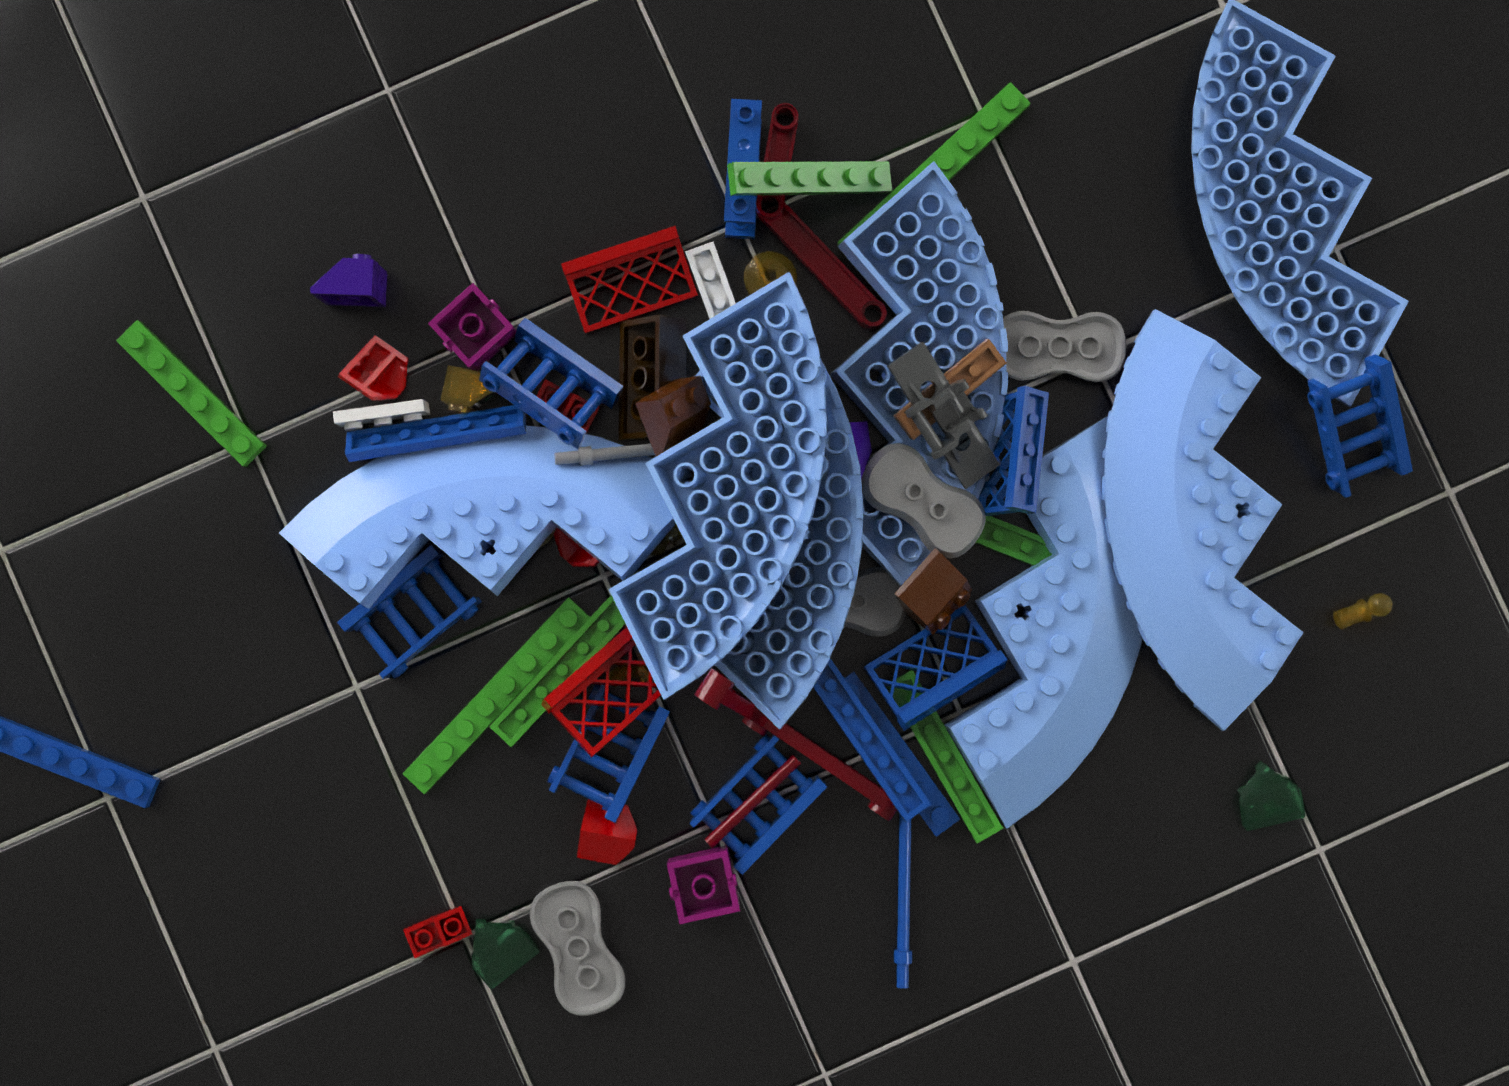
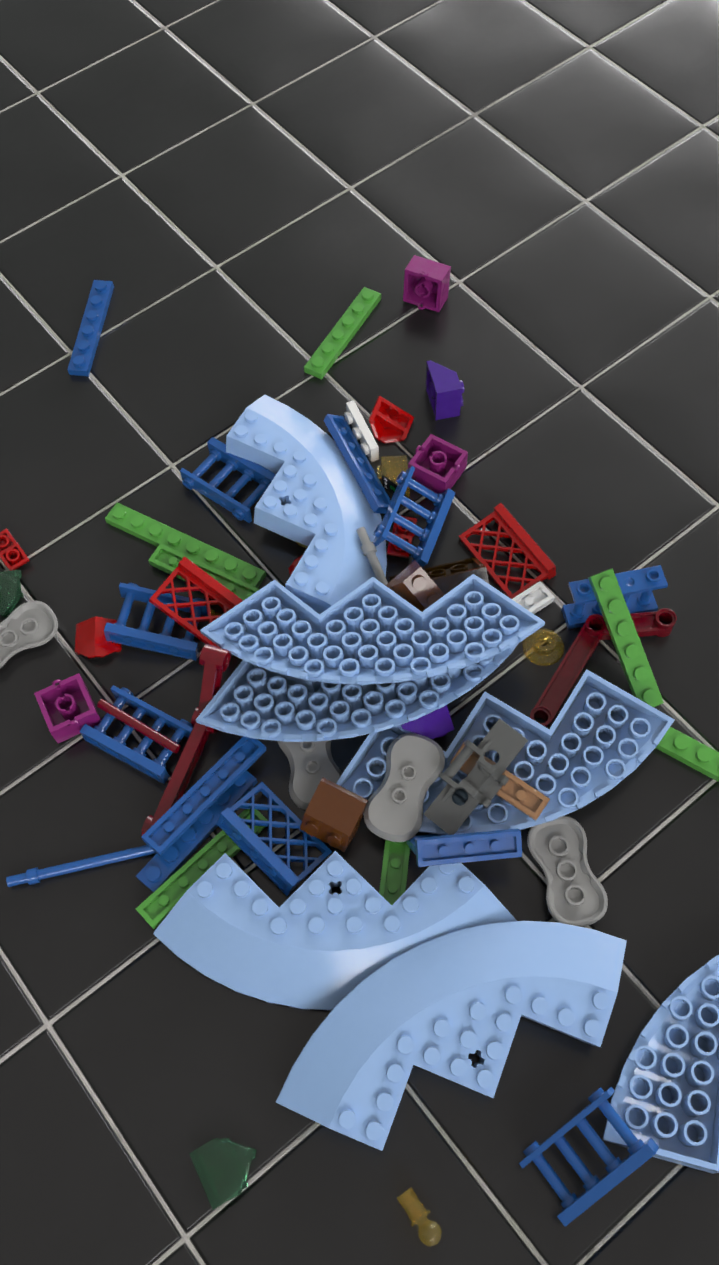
camera: 80 degrees right, 25 degrees down
none -> magenta brick [403,255,451,312]

